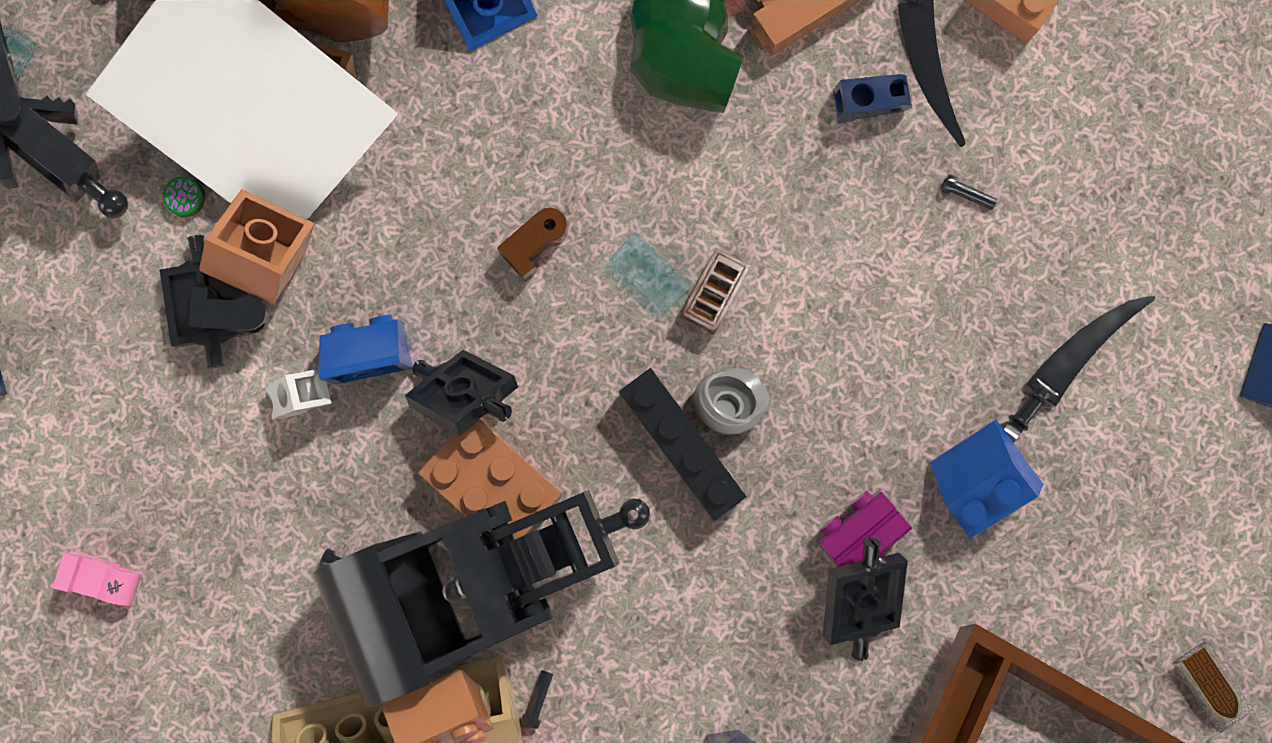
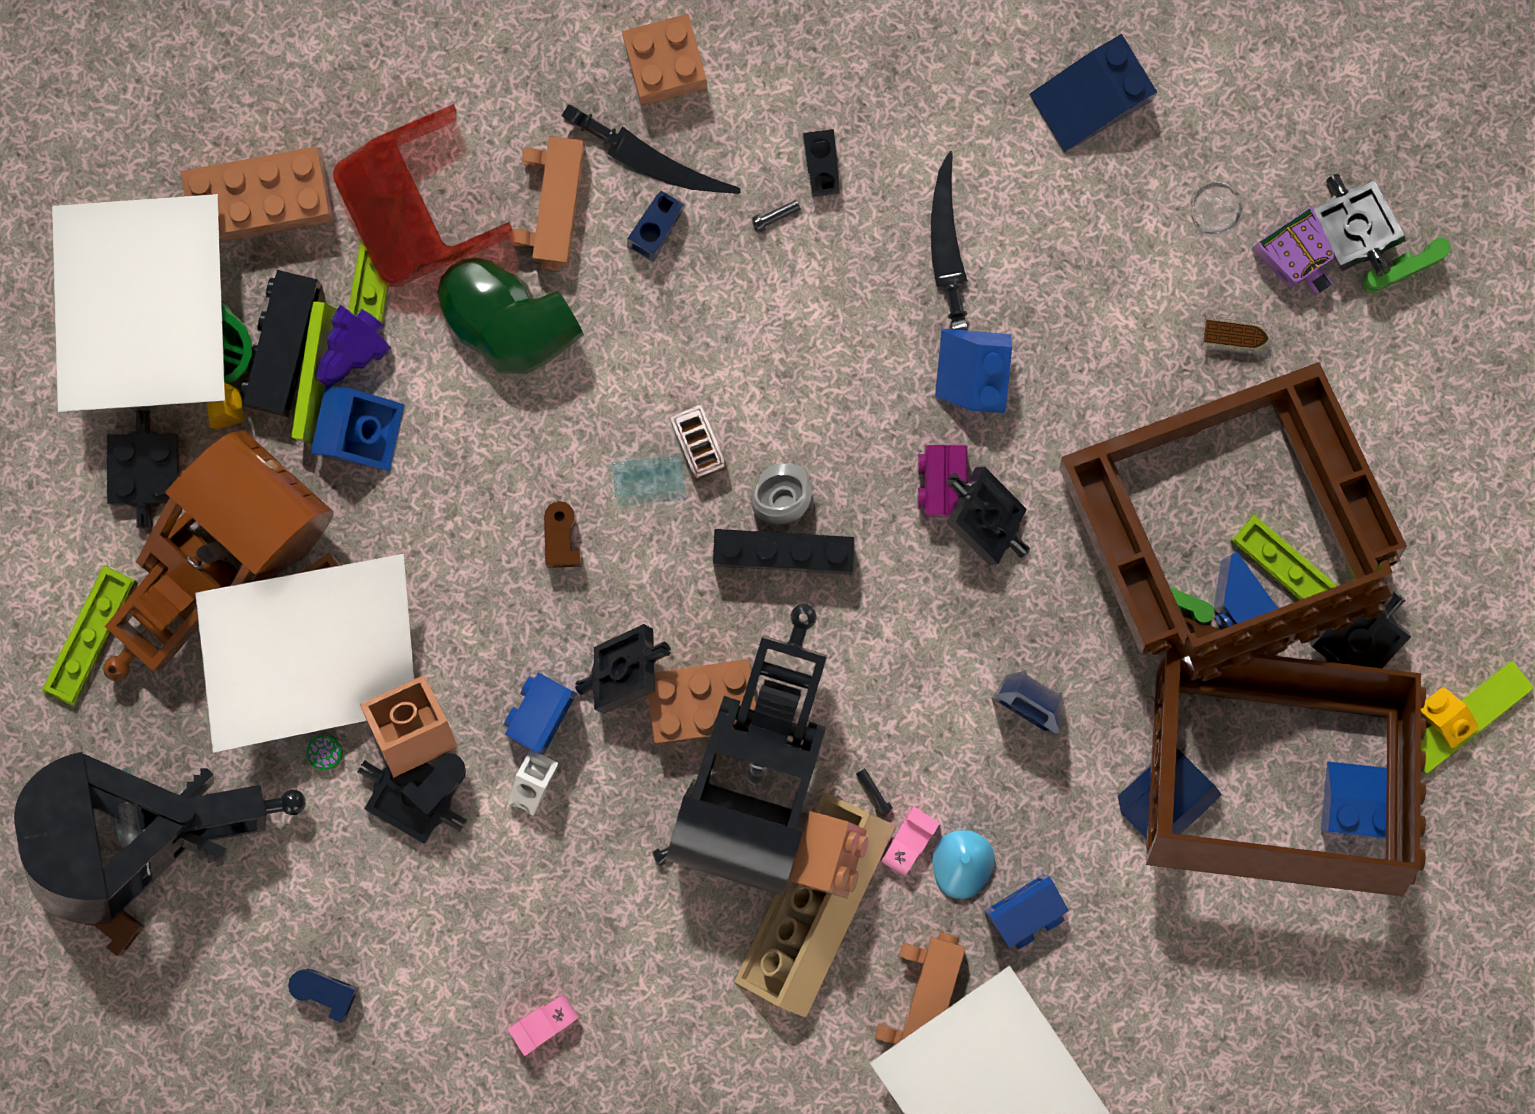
camera: 55 degrees left, 0 degrees up
none -> black leg [802,129,840,197]

